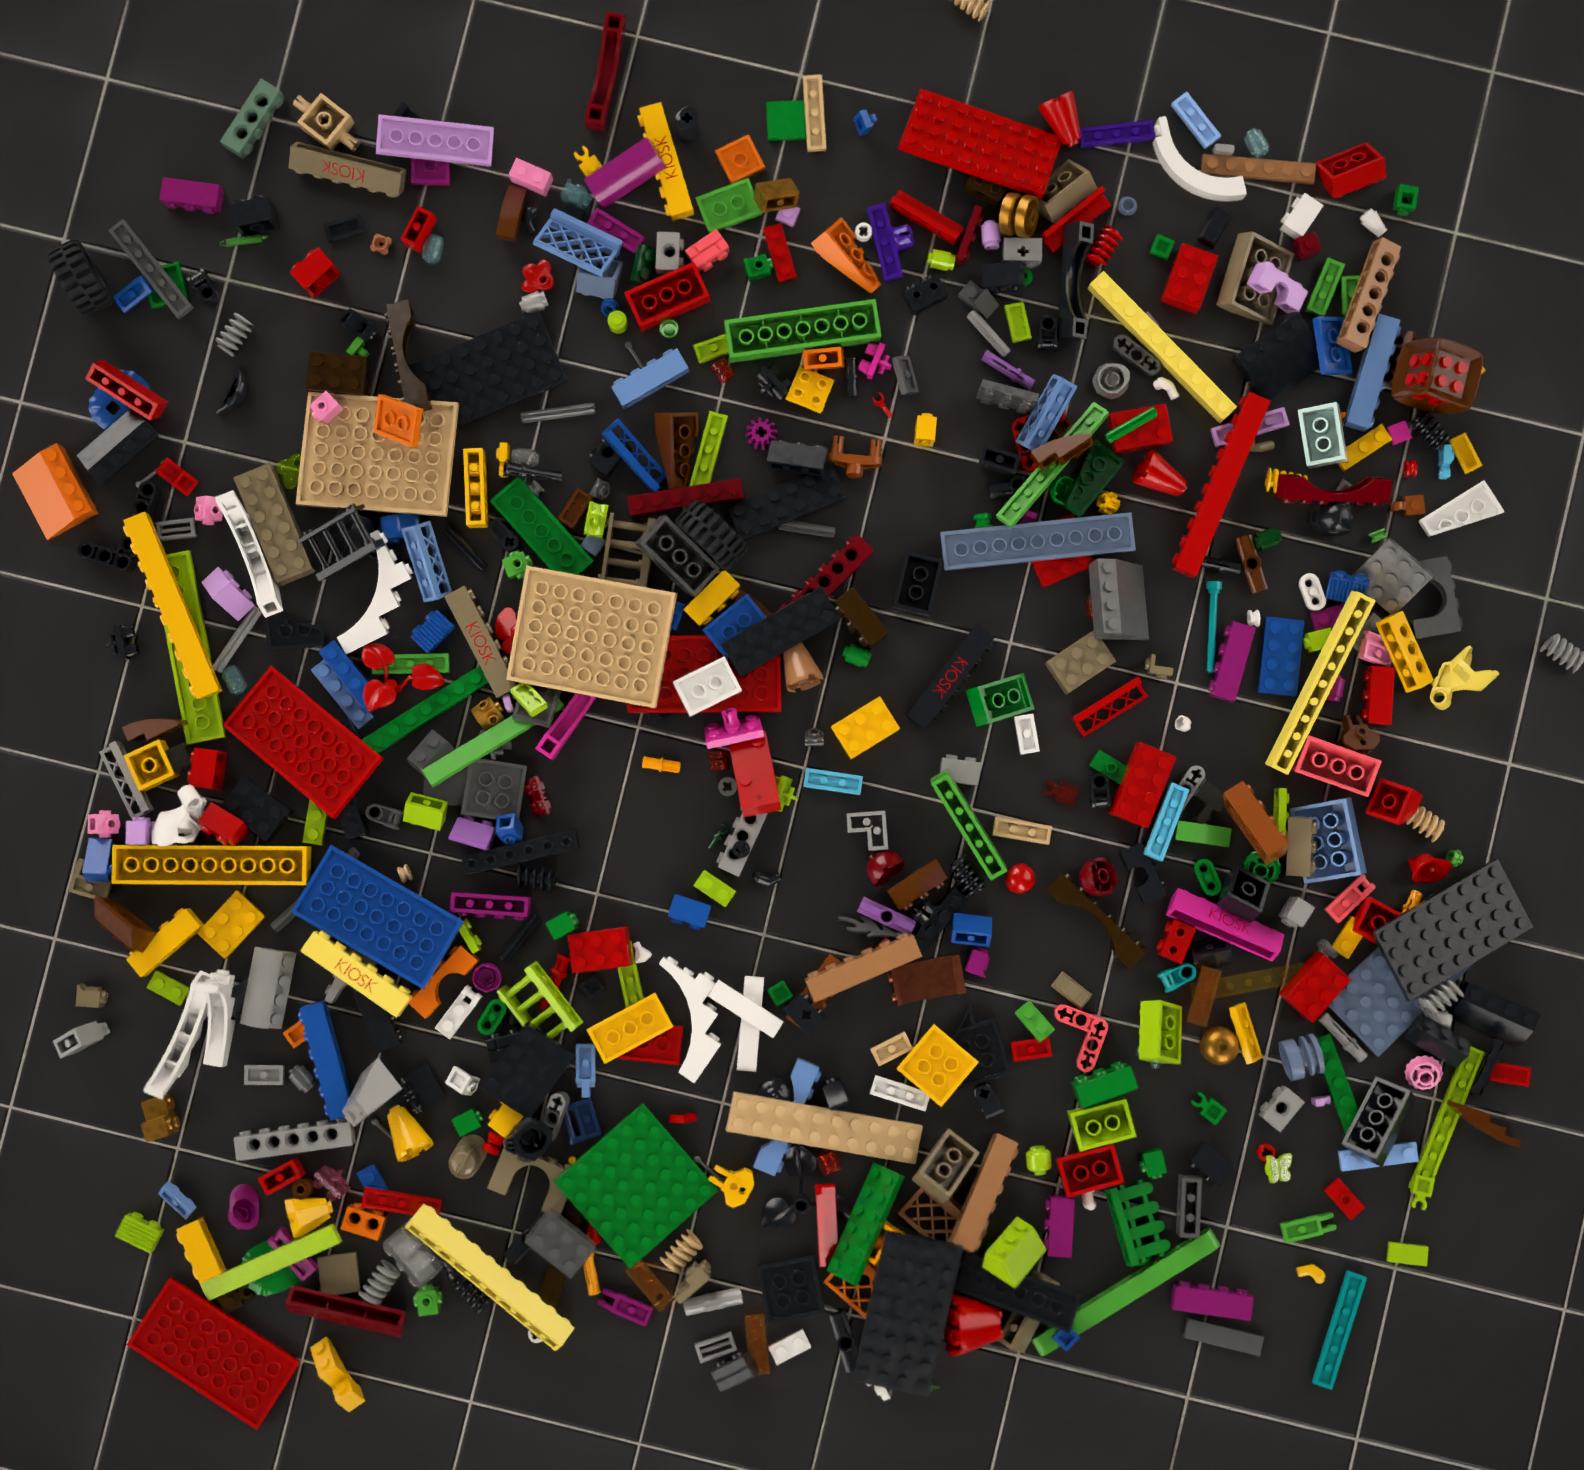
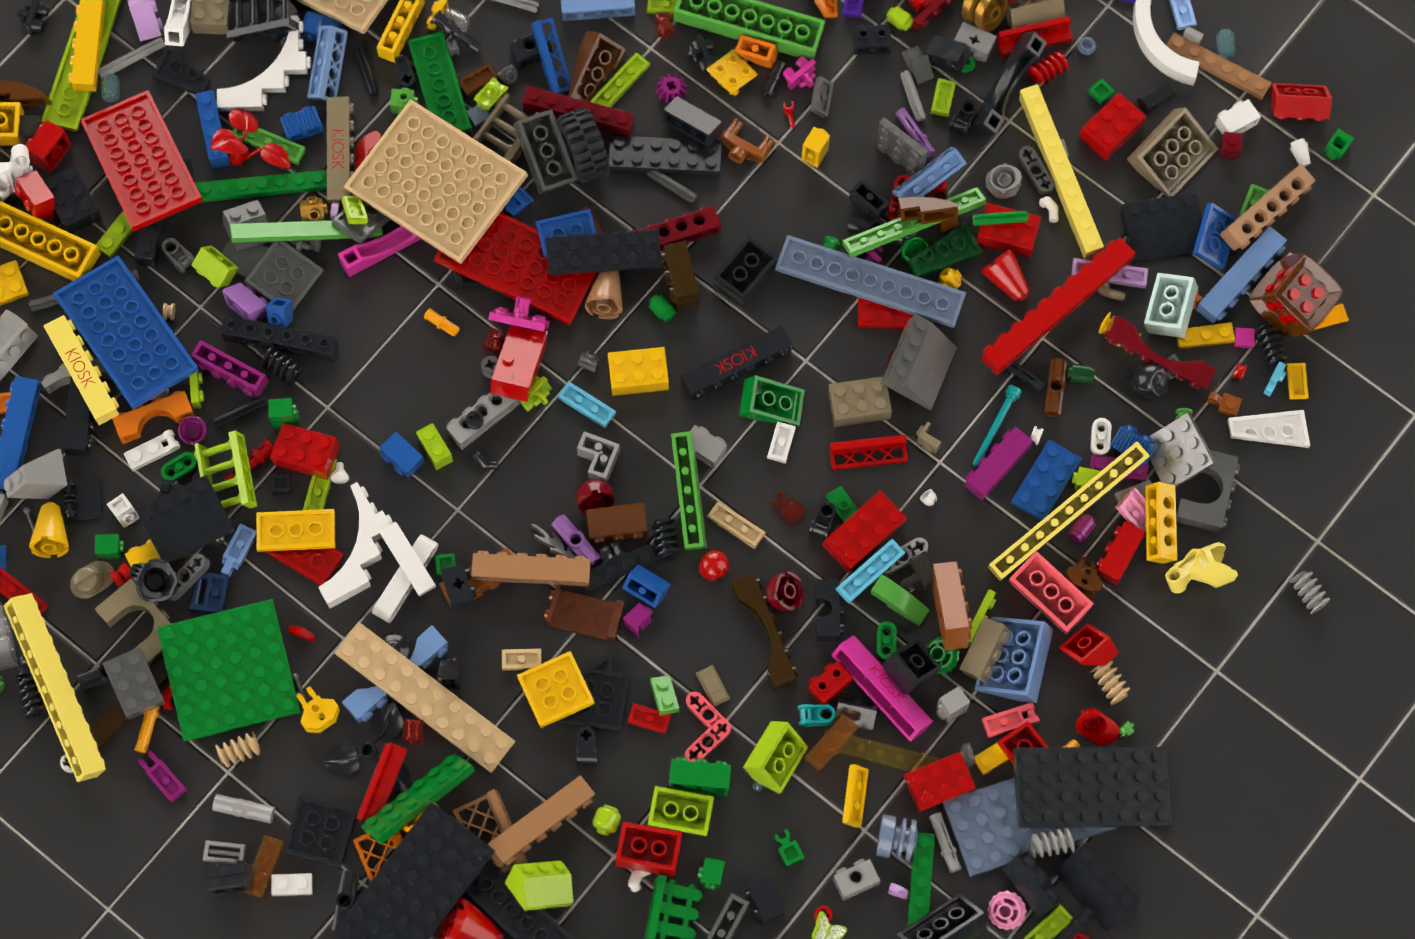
camera: 25 degrees right, 15 degrees down
medium blue plate [311,659,374,730] -> none
dark red hinge [524,776,552,818] -> none
clear orange plate [625,1259,676,1312] -> none
white plate [672,656,742,717] -> none
dark tan plate [675,1258,712,1304] -> none
yellow brick [683,571,741,628] -> none
dark green hand [708,824,729,850] -> none
white plate [870,1075,930,1111] -> none
dark tan brick [911,1129,980,1204] -> none
lavender brick [981,220,1001,250] -> none
magenta brick [1043,1194,1075,1258] -> none
pearl gold cylinder [1199,1026,1239,1065] -> none
lavender arch [1247,261,1308,313] -> none
bright green plate [1305,257,1345,317] -> none
white cone [1423,1011,1452,1029] -> none

